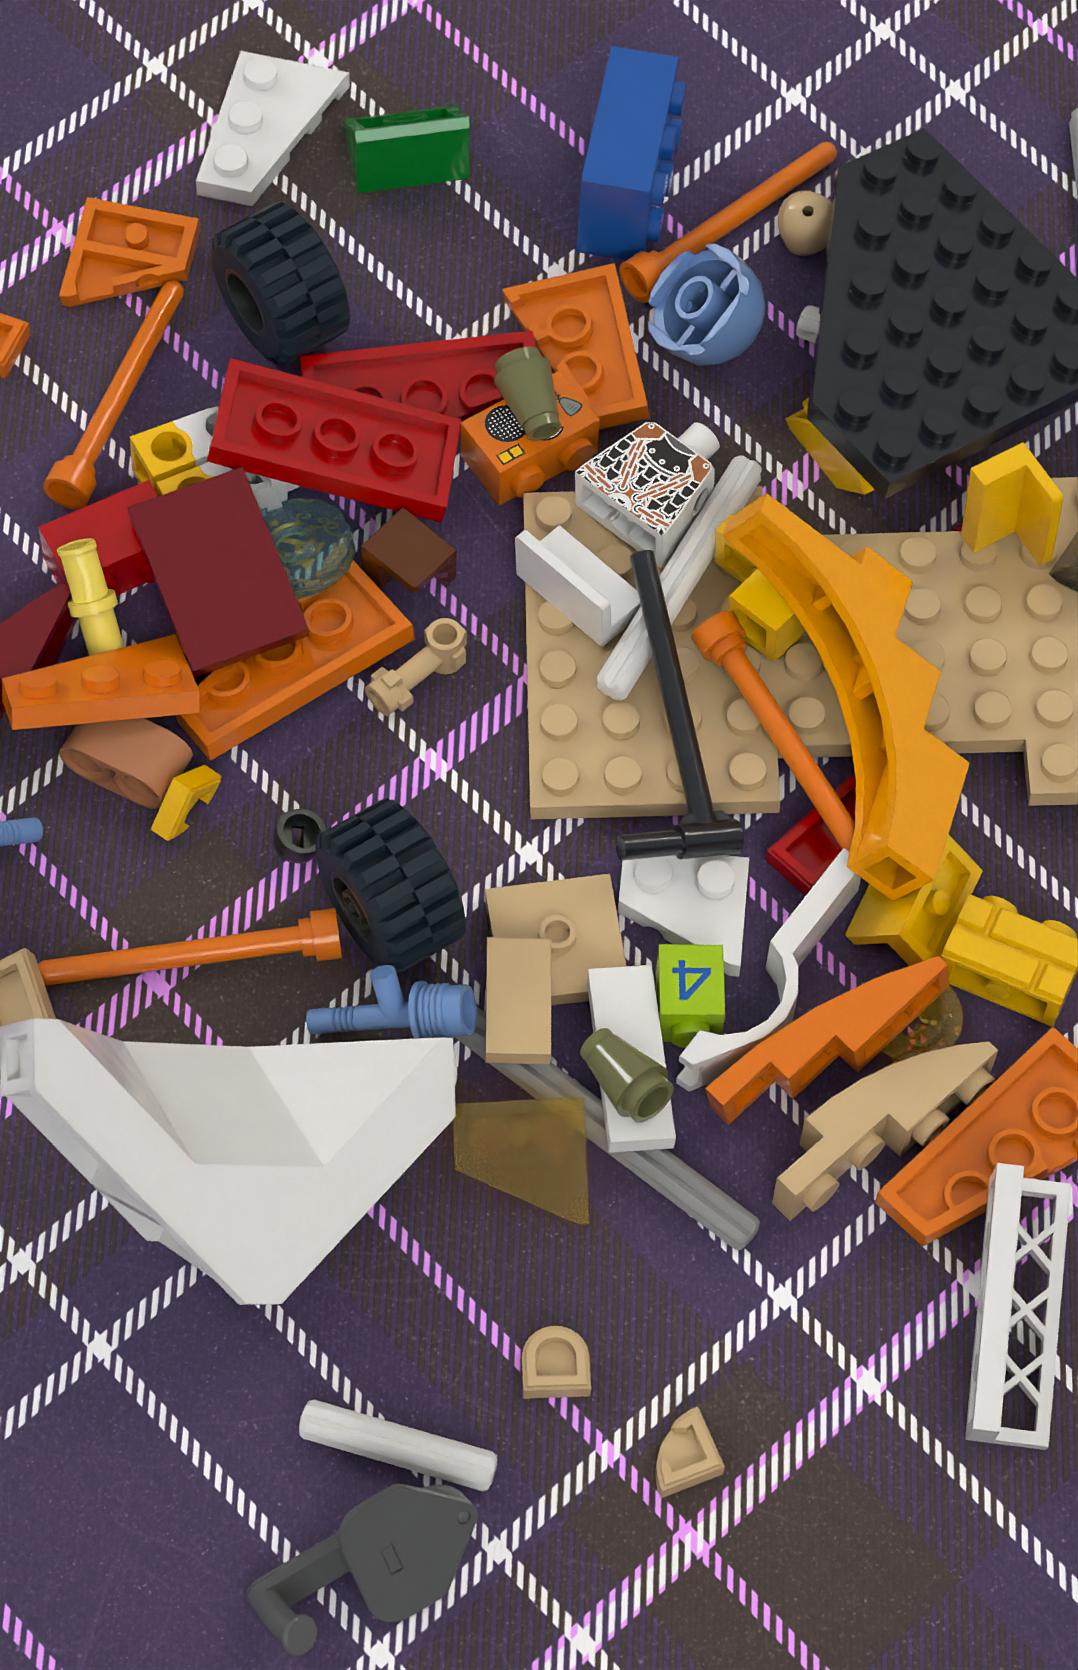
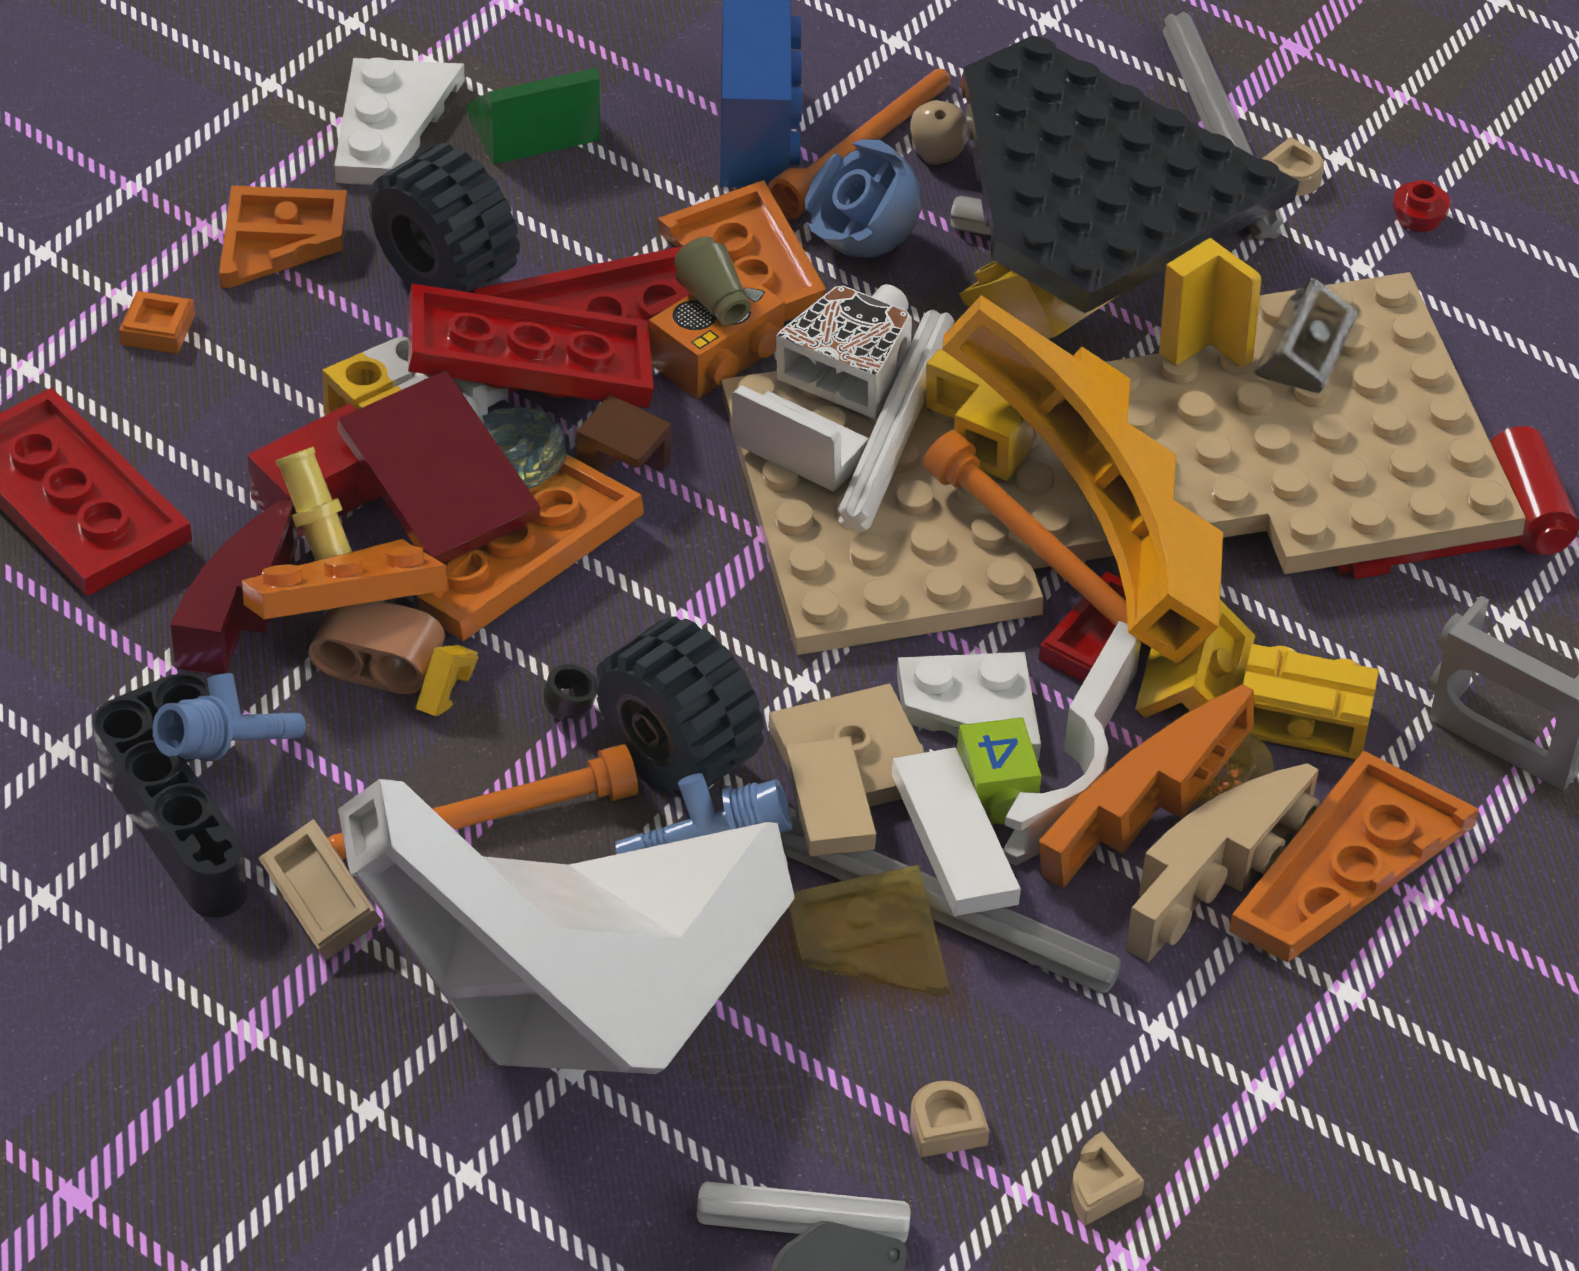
camera: 10 degrees left, 15 degrees down
orange piece [43,280,184,510] -> none
tan bar [365,618,467,716] -> none
olive cone [580,1028,674,1123] -> none
black bar [616,550,744,861] -> none
white fence [965,1163,1071,1450] -> none

